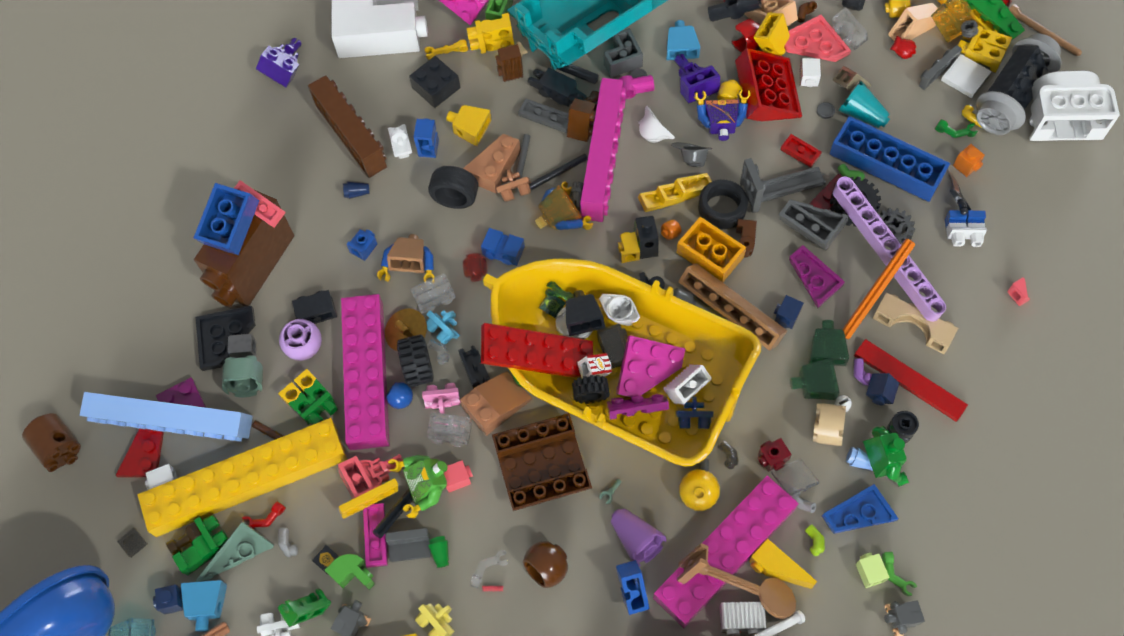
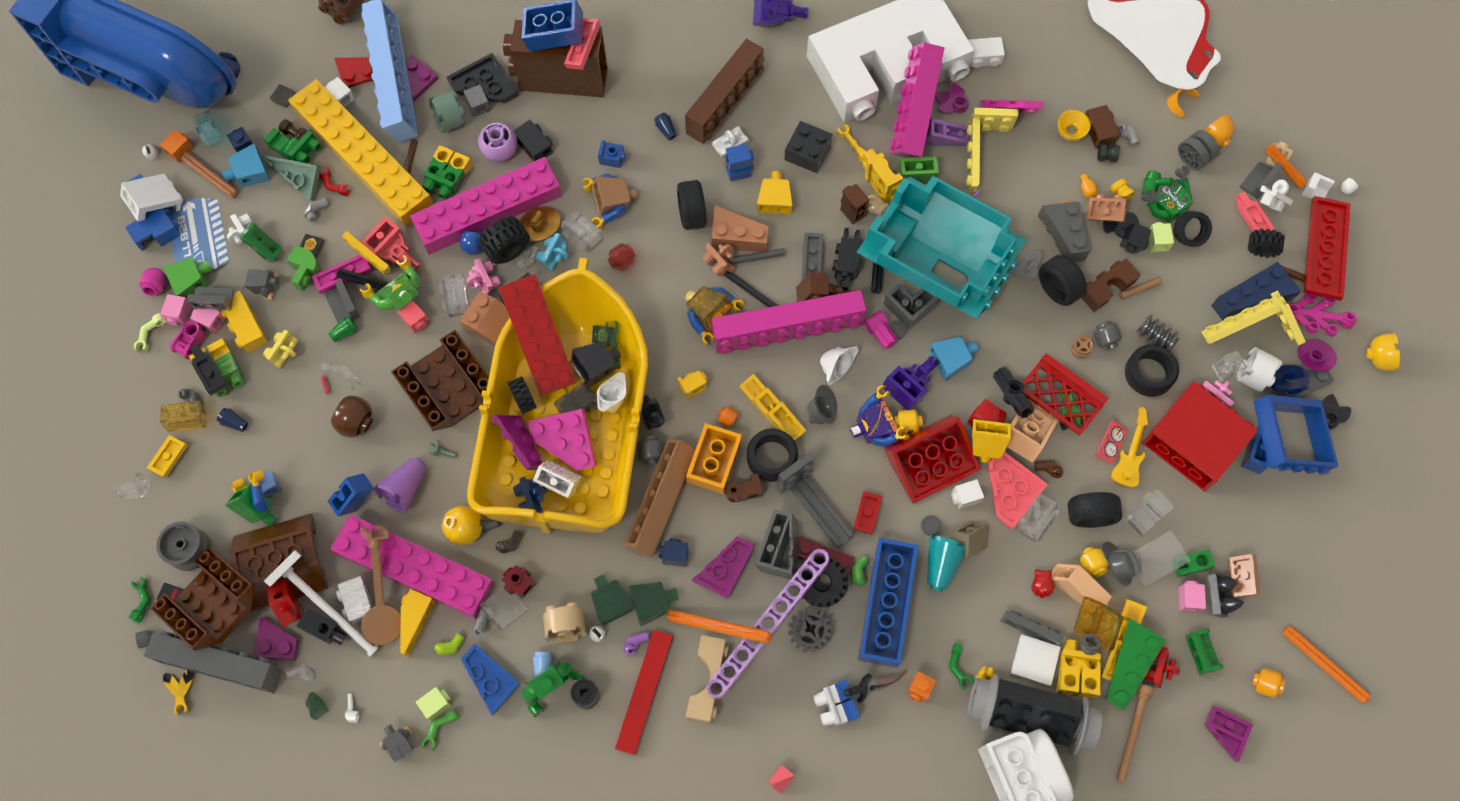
camera: 65 degrees right, 5 degrees up
blue brick [481,228,525,266] -> none
white brick [577,353,612,378] -> none
black torso [634,216,659,259] -> none
dark blue brick [866,373,900,406] -> none

